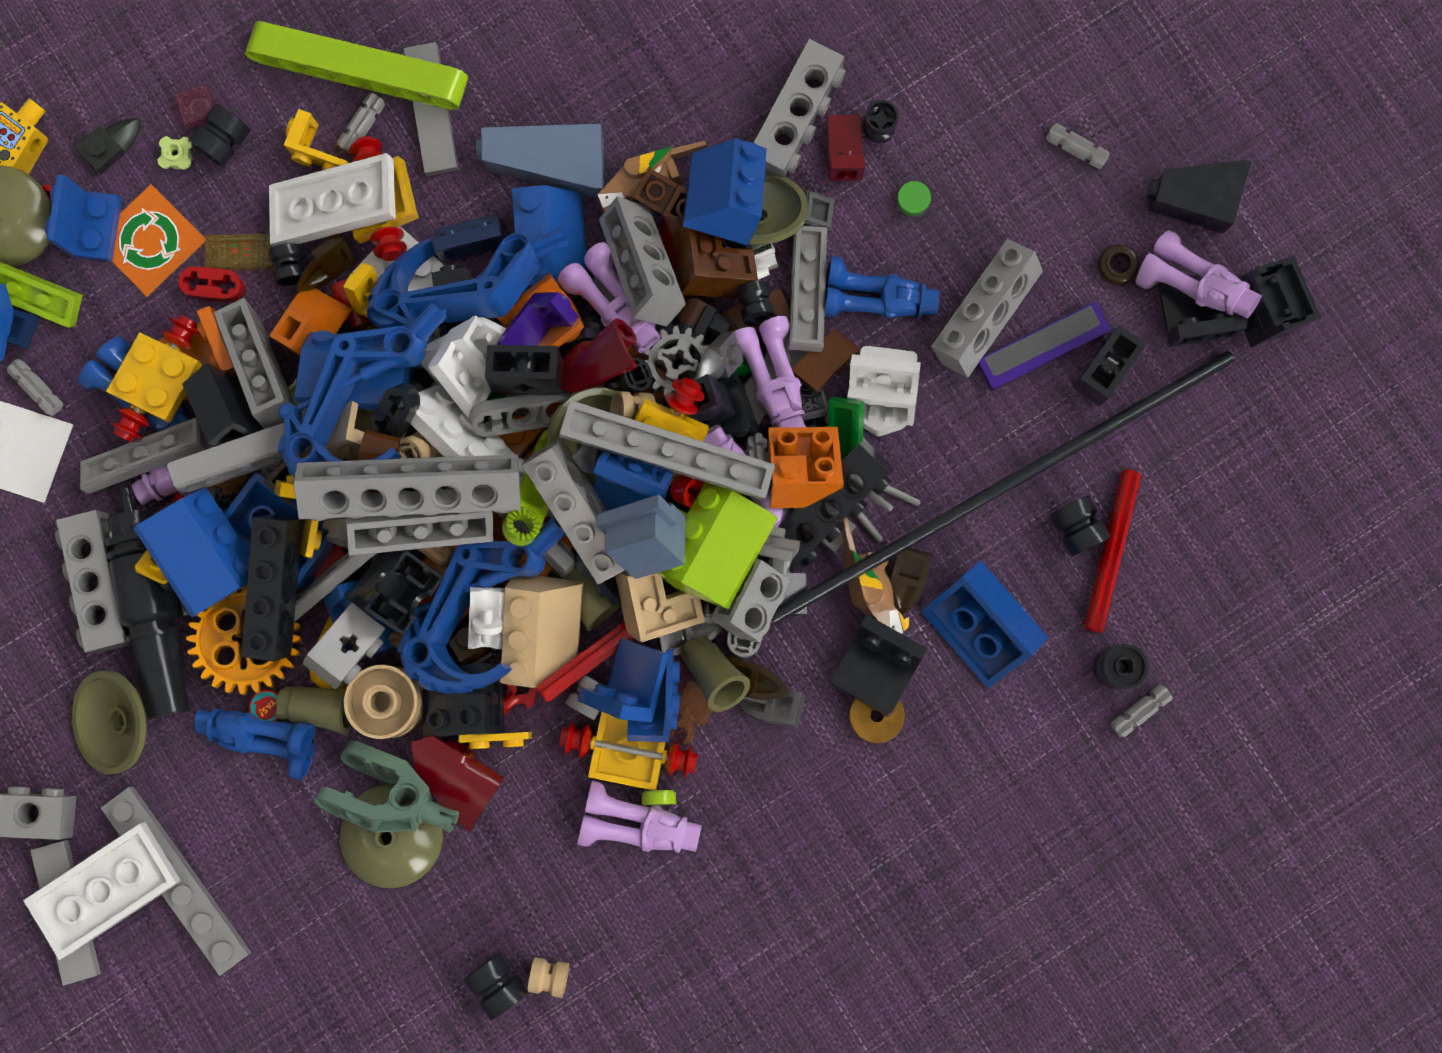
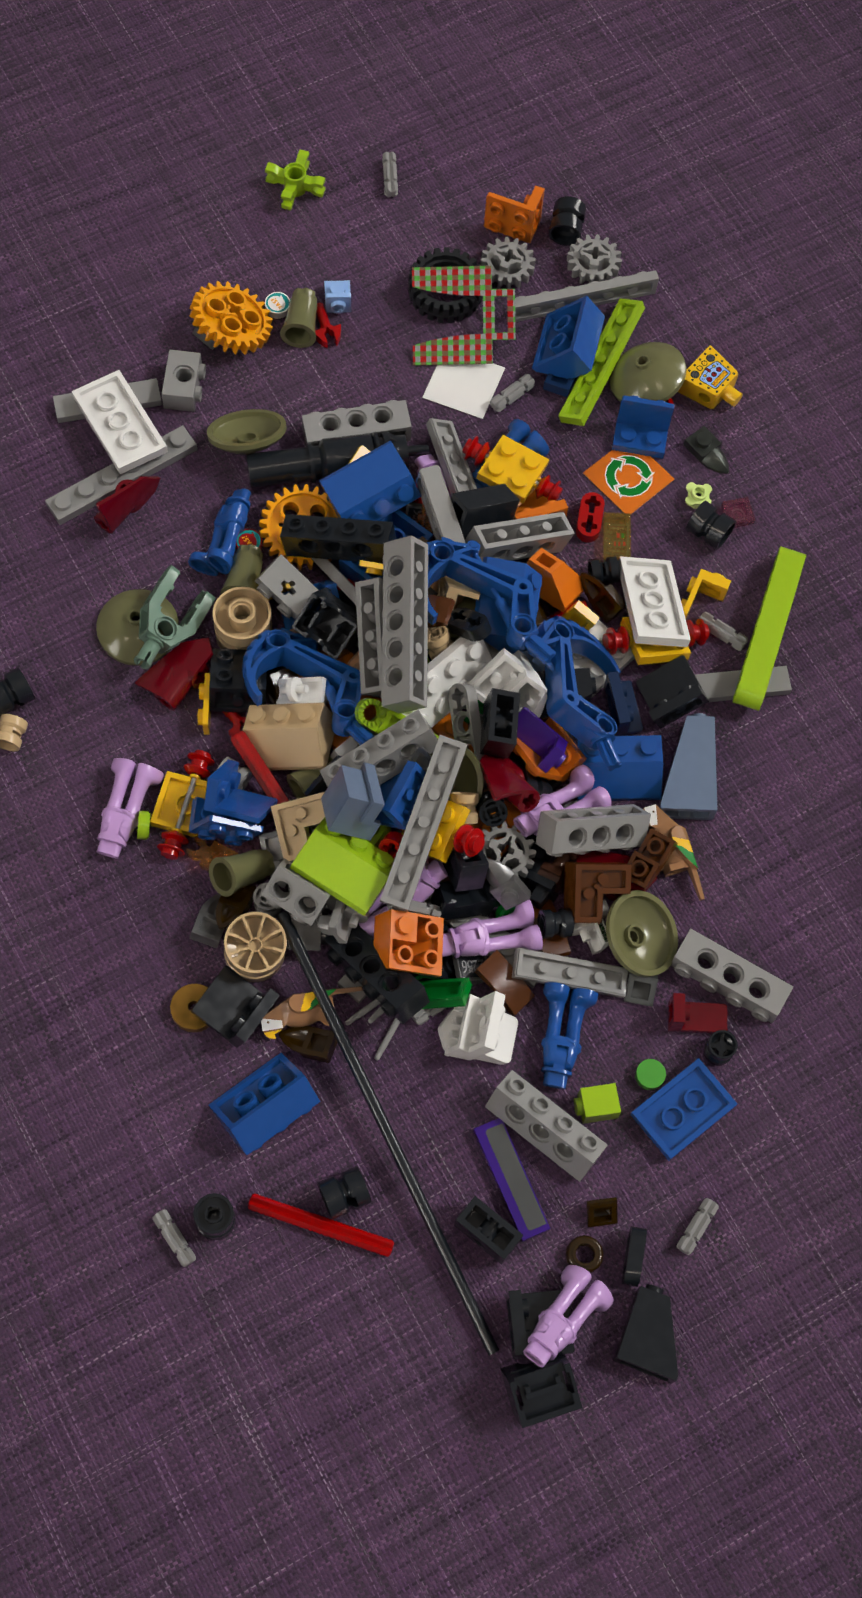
camera: 85 degrees right, 15 degrees down
blue slope [683,138,767,246] -> none
none -> dark red panel [94,476,161,534]
none -> tan wheel [224,912,287,982]
none -> lime brick [574,1083,621,1124]
none -> dark brown slope [586,1197,618,1227]
none -> black beam [622,1226,647,1287]
none -> blue plate [630,1058,738,1161]
none -> black bracket [636,655,709,728]

